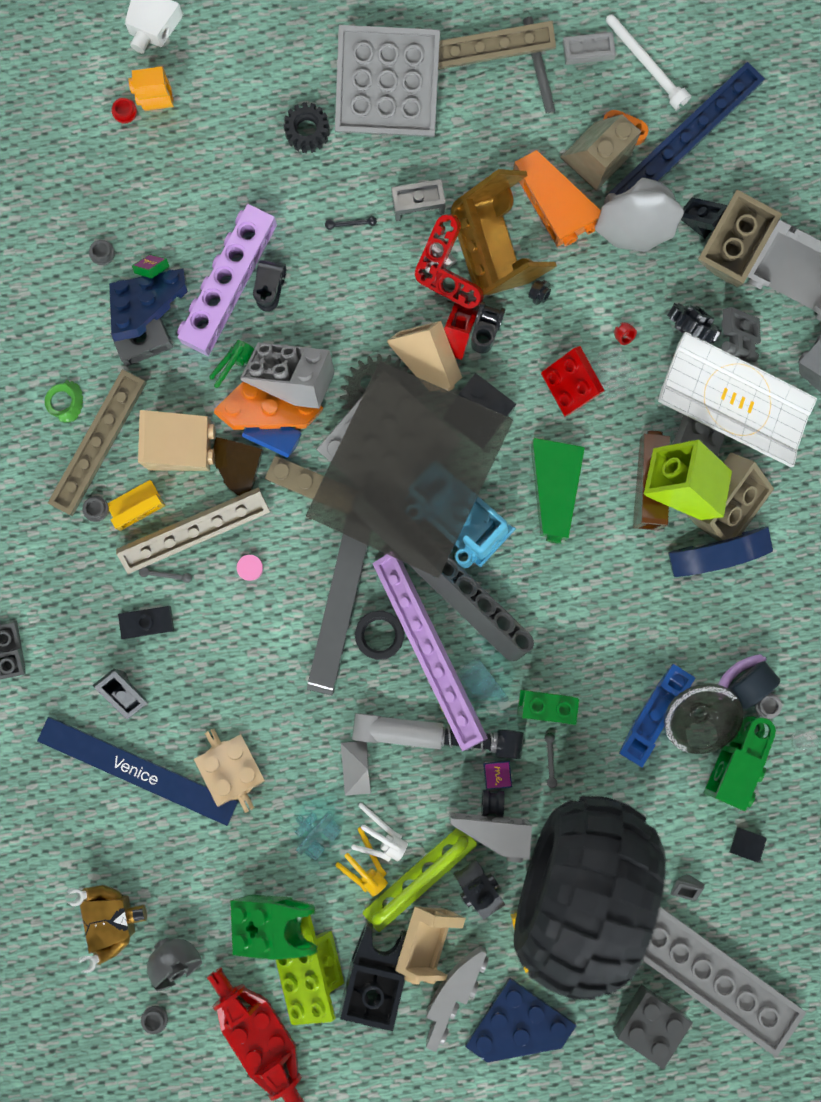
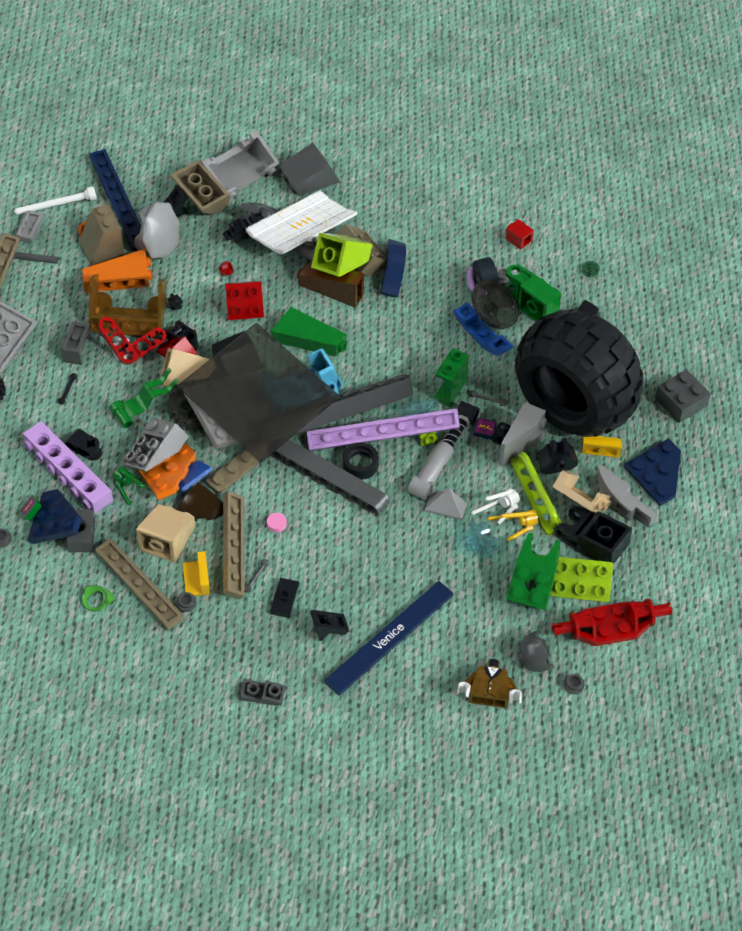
camera: 70 degrees left, 30 degrees down
tan plate [194,729,265,813] -> none
light grey plate [643,906,807,1057] -> none
none -> green flag [109,368,179,428]

